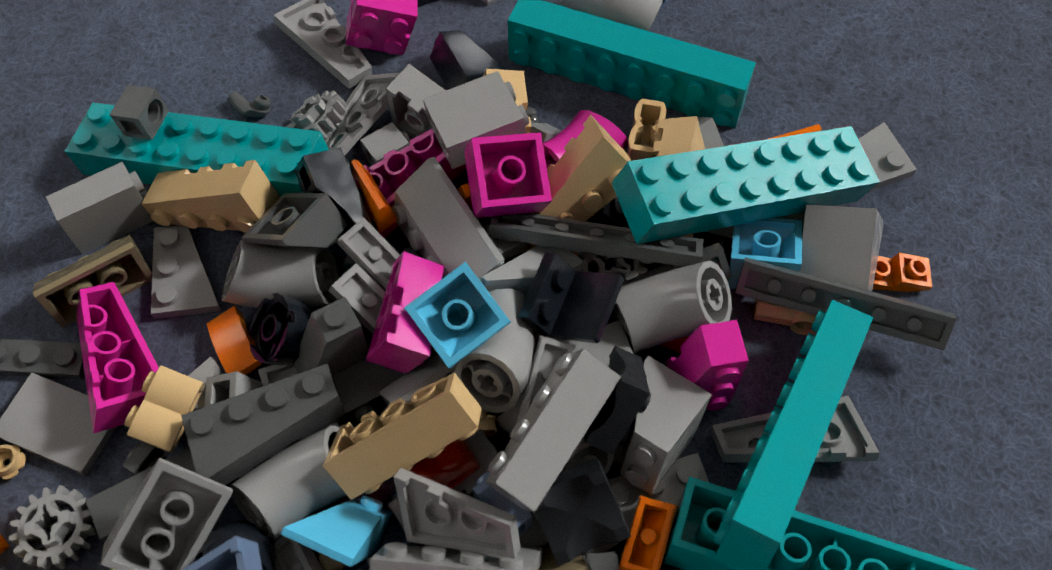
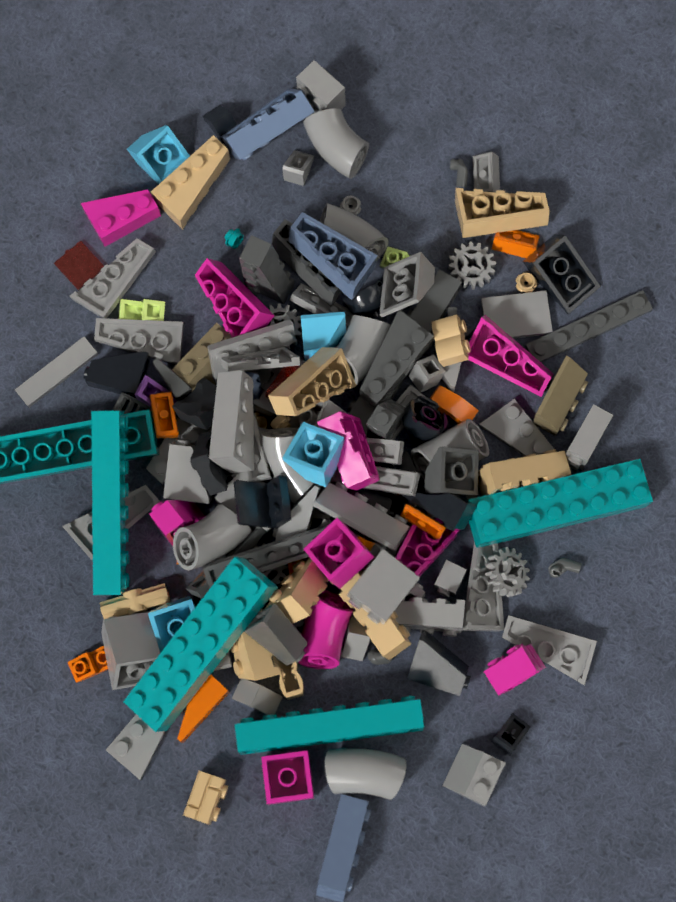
camera: 155 degrees right, 15 degrees up
dark grey brick [110,85,169,140] -> none
dark grey plate [735,257,957,350] -> none
none -> tan brick [183,771,229,825]
none -> dark grey slope [244,603,308,666]
none -> dark pink brick [261,751,314,805]

